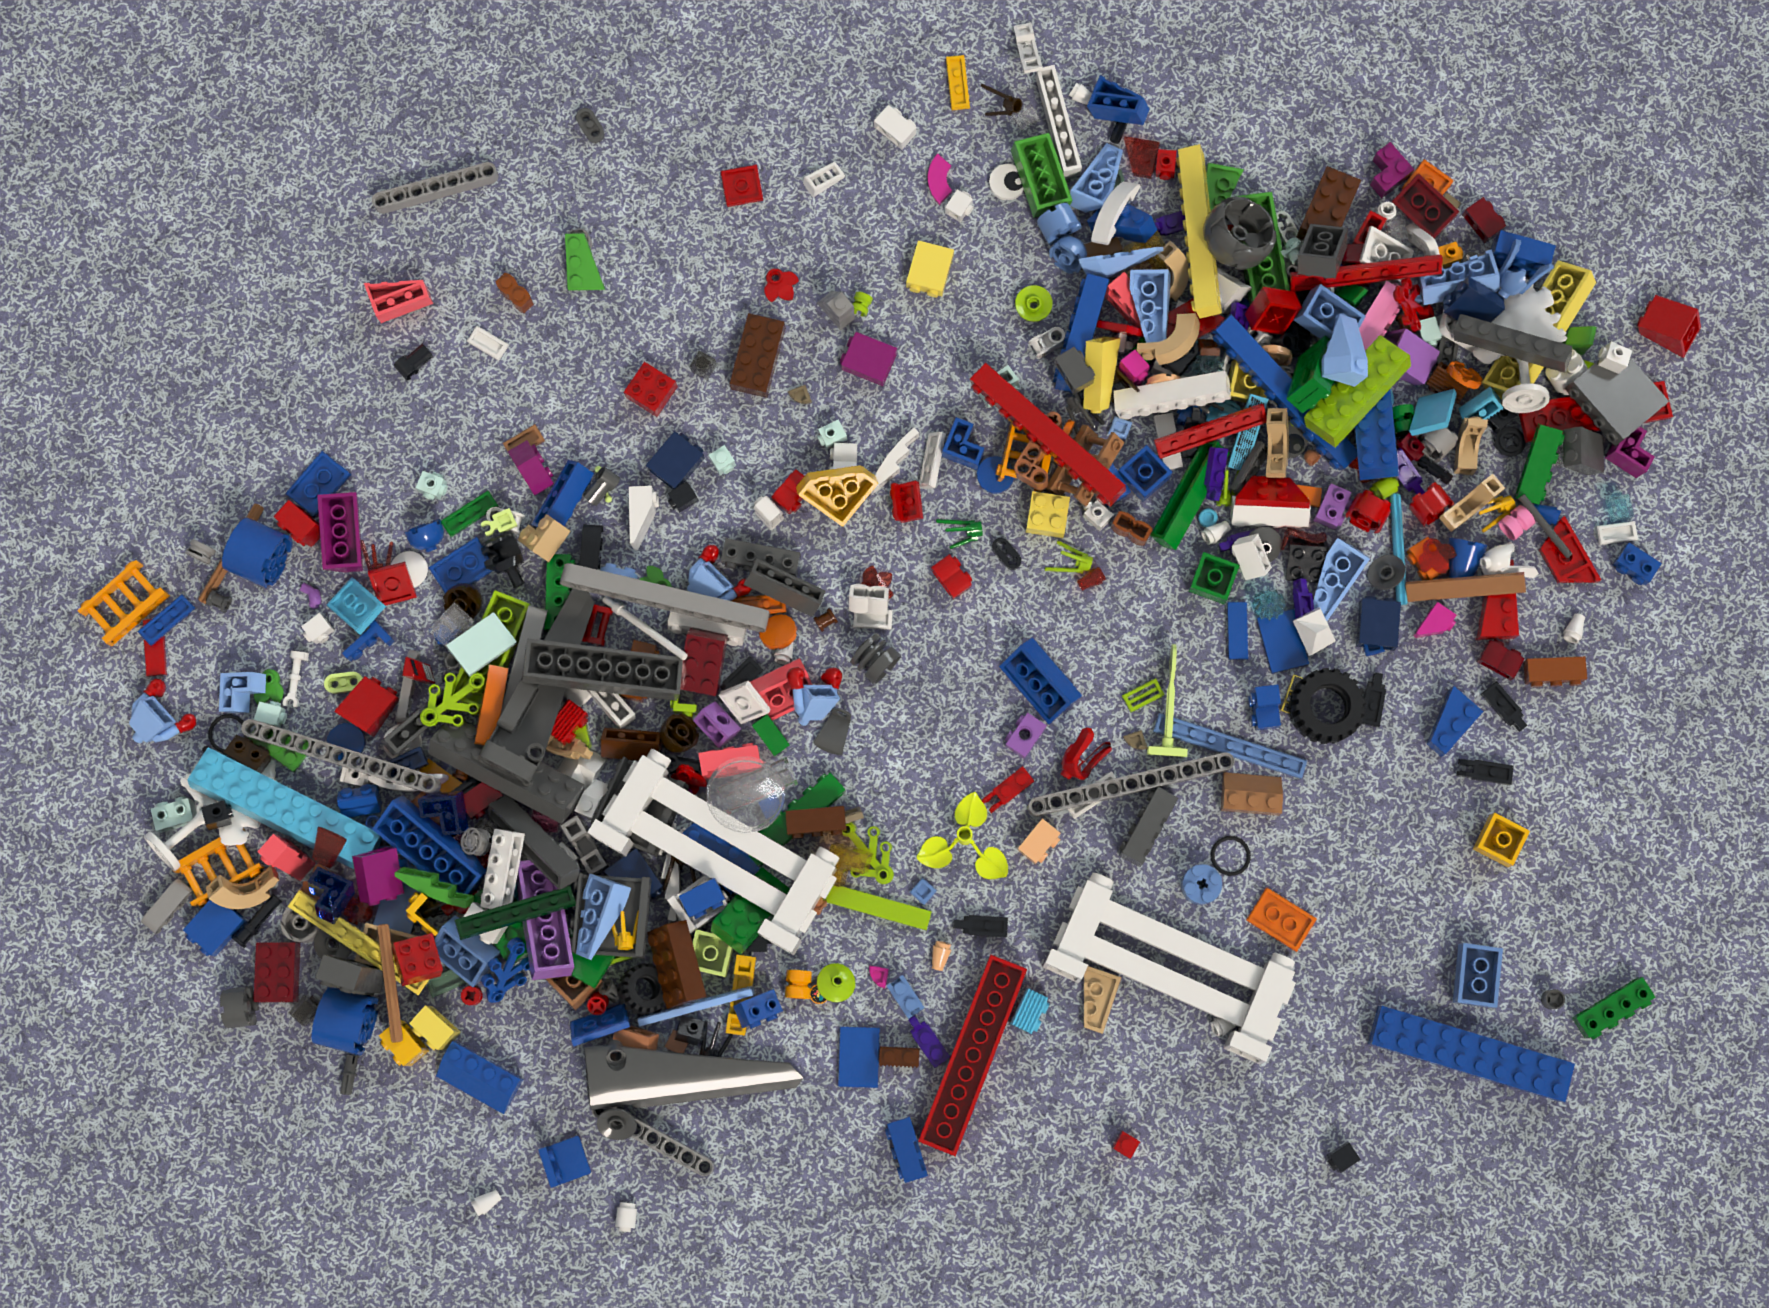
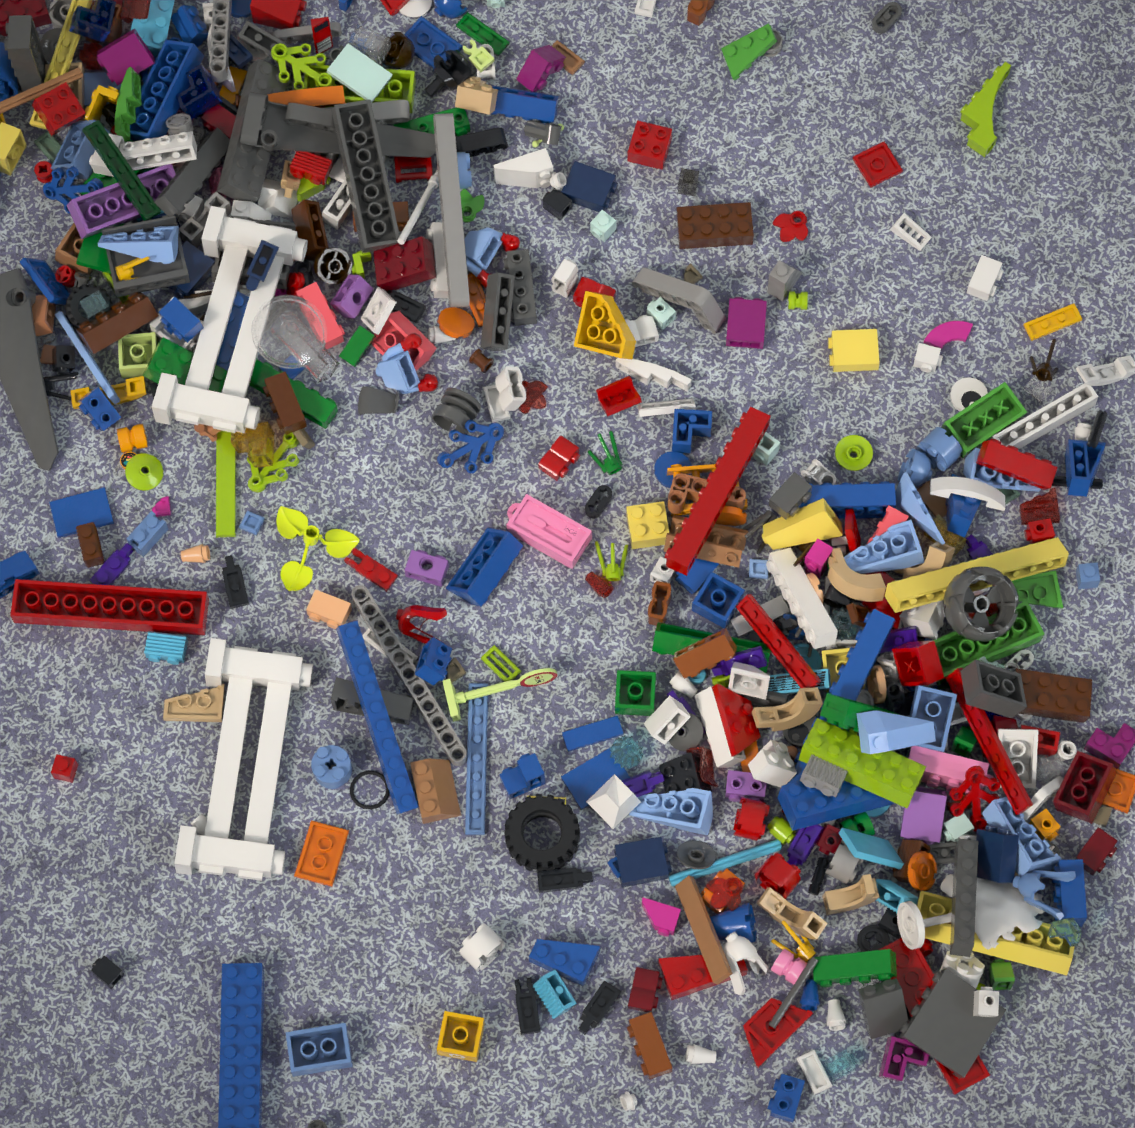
camera: 70 degrees right, 10 degrees down
red slope [1637,295,1701,358] -> none
none -> clear light blue panel [80,290,109,319]
none -> dark blue brick [246,240,279,291]
none -> blue brick [336,621,419,815]
none -> blue brick [415,637,452,686]
none -> blue plant [437,420,504,473]
none -> white brick [459,923,506,971]
none -> bright pink piece [506,494,592,569]
none -> medium azure brick [533,969,577,1019]
none -> white plate [550,172,566,190]
none -> white plate [620,1091,637,1111]
none -> light grey beam [632,267,726,334]
none -> dark orange brick [673,628,737,679]
none -> white slope [728,662,770,700]
none -> white brick [748,740,797,788]
none -> light grey brick [800,755,848,797]
none -> white cone [827,999,847,1031]
none -> lime arch [960,61,1011,157]
none -> red brick [976,439,1058,490]
none -> clear light blue panel [1048,918,1082,947]
none -> medium blue brick [1076,562,1100,589]
none -> black axle [1087,410,1107,448]

